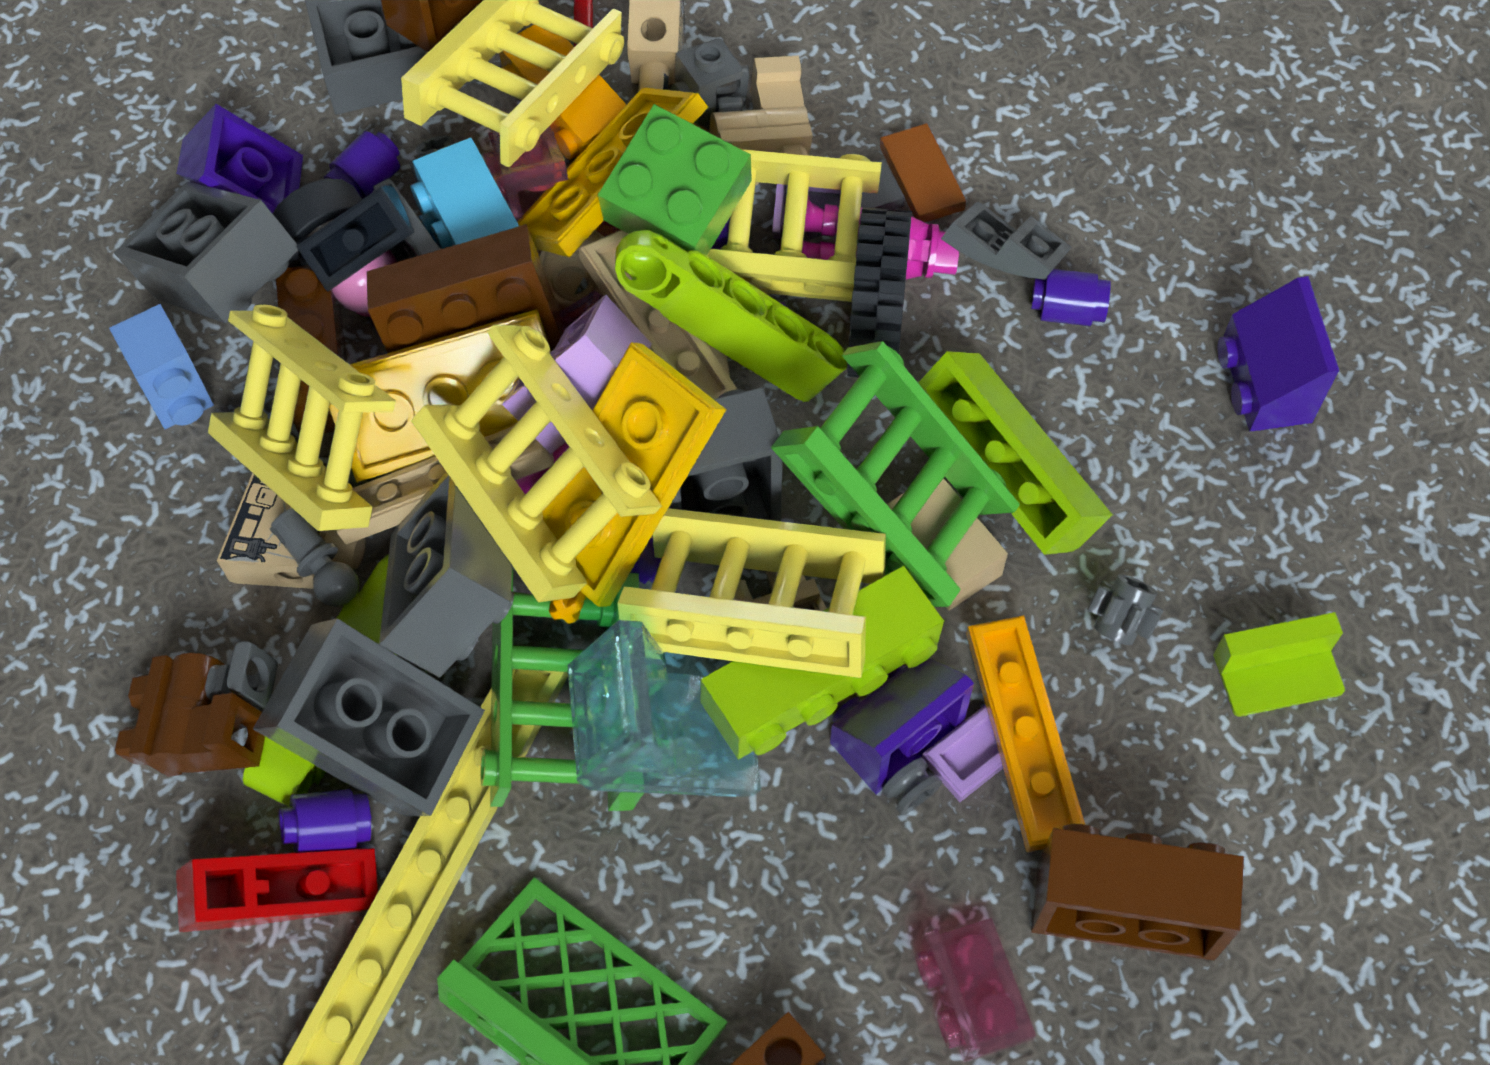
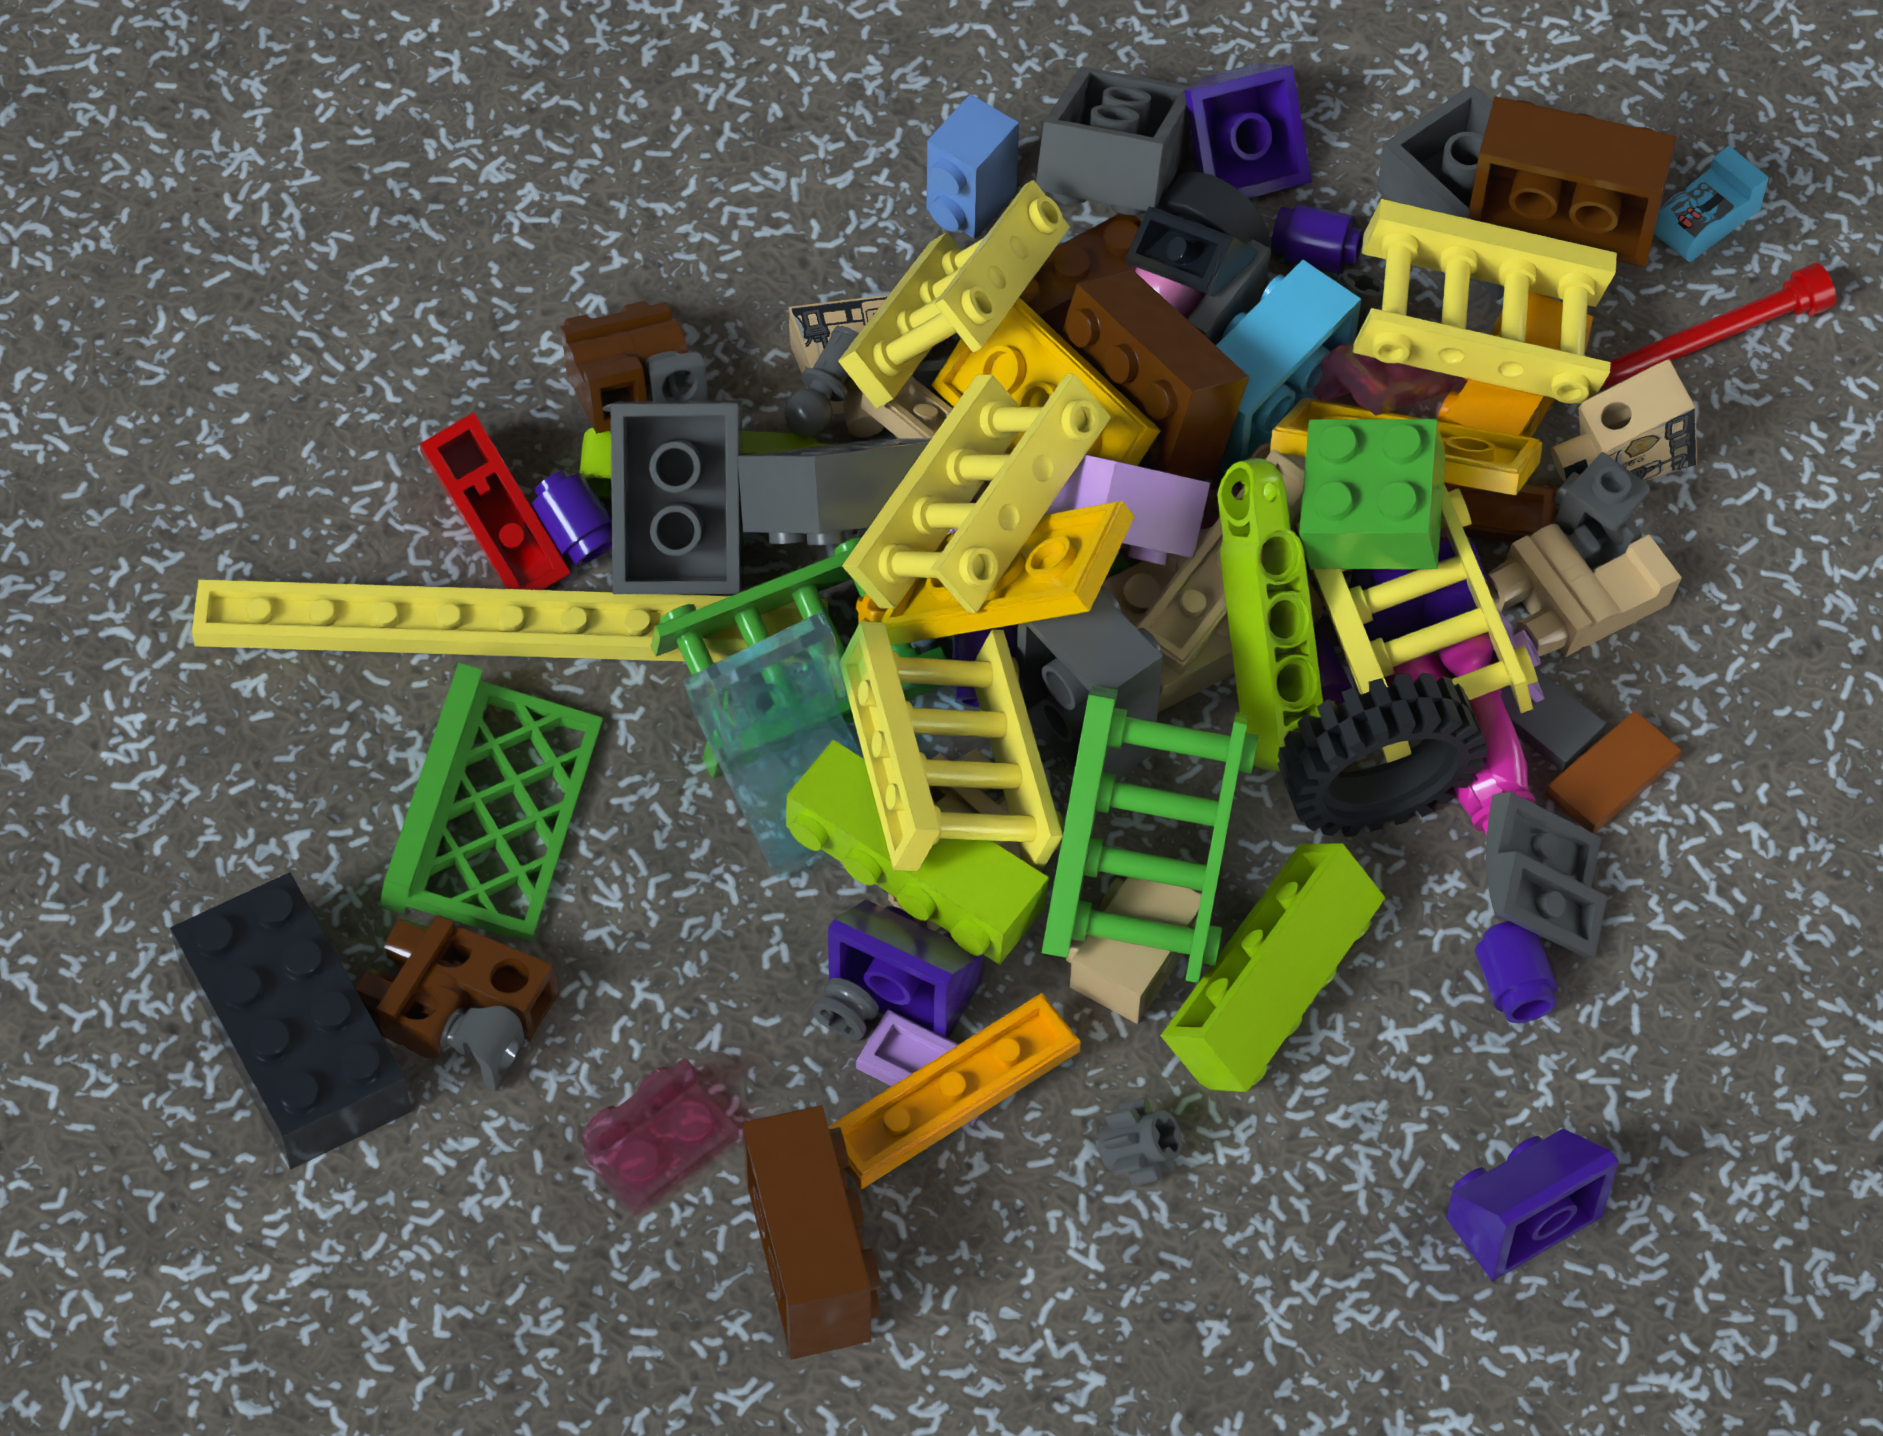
camera: 65 degrees right, 5 degrees down
lime panel [1213,612,1345,717] -> none

